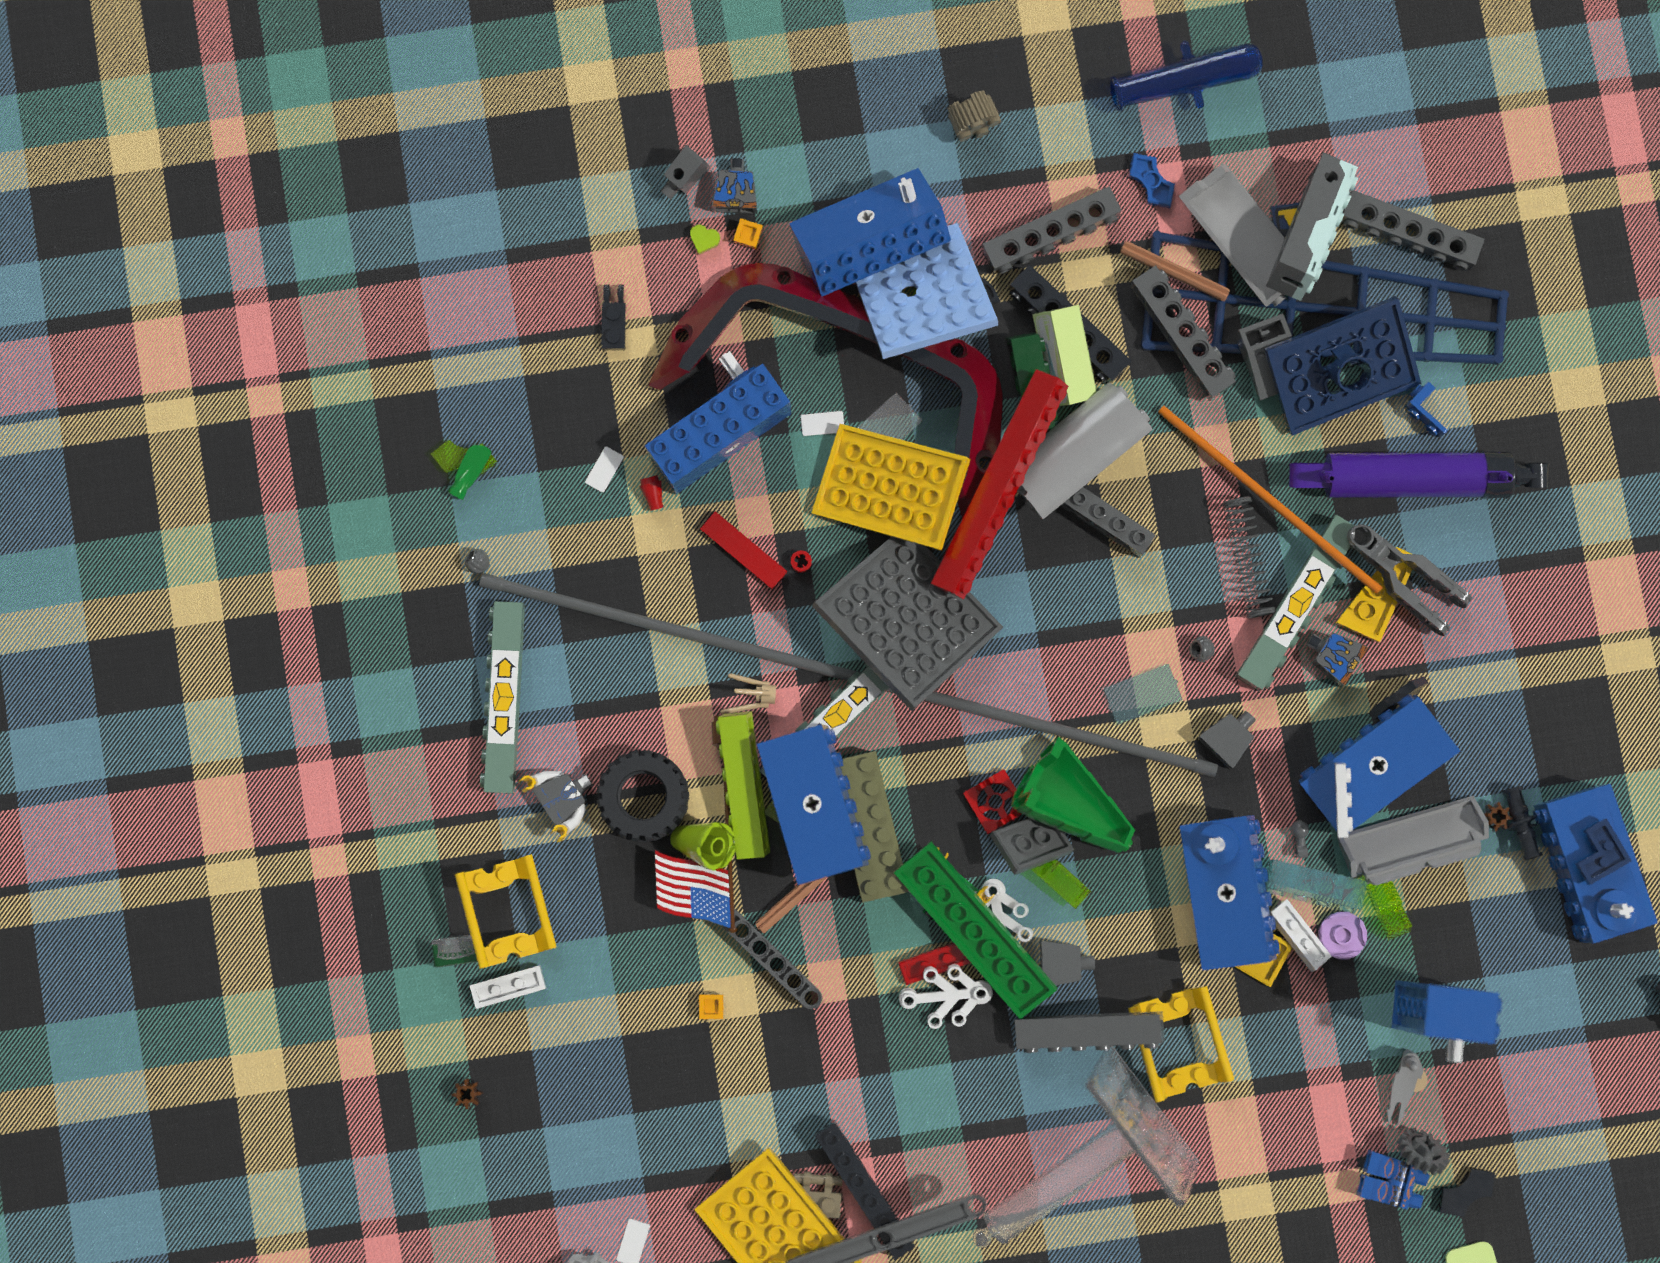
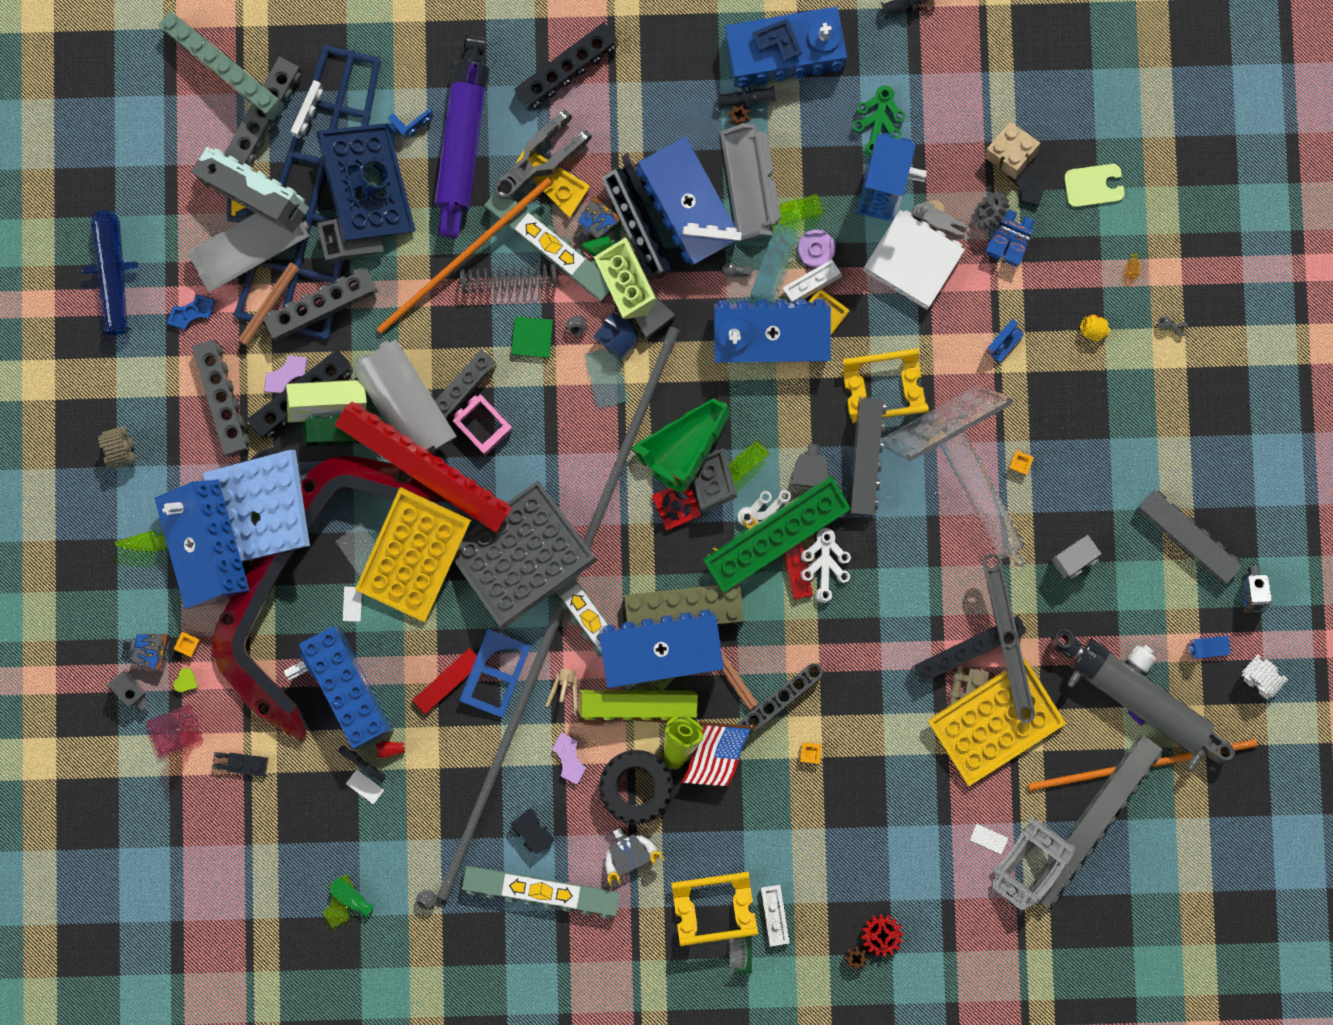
camera: 80 degrees left, 0 degrees up
red bush [791,550,812,573] -> none
none -> clear neon green slope [115,530,169,552]
none -> clear pink bracket [146,704,204,757]
none -> sand green brick [158,11,285,120]
none -> lavender tile [264,356,308,394]
none -> white plate [291,80,324,139]
none -> black tile [338,745,386,783]
none -> bright pink window [453,394,513,456]
none -> blue window [459,629,531,717]
none -> green tile [511,317,553,358]
none -> black brick [511,808,555,854]
none -> black brick [514,22,618,111]
none -> lavender tile [552,733,587,785]
none -> green piece [582,236,613,256]
none -> dark blue brick [593,310,638,363]
none -> yellowish green slope [594,238,656,319]
none -> black brick [601,168,674,280]
none -> green plant [853,85,905,157]
none -> red gear [861,914,904,957]
none -> white brick [863,210,965,310]
none -> tan piece [985,122,1040,180]
none -> blue bracket [985,319,1024,362]
none -> light orange plate [1008,450,1034,476]

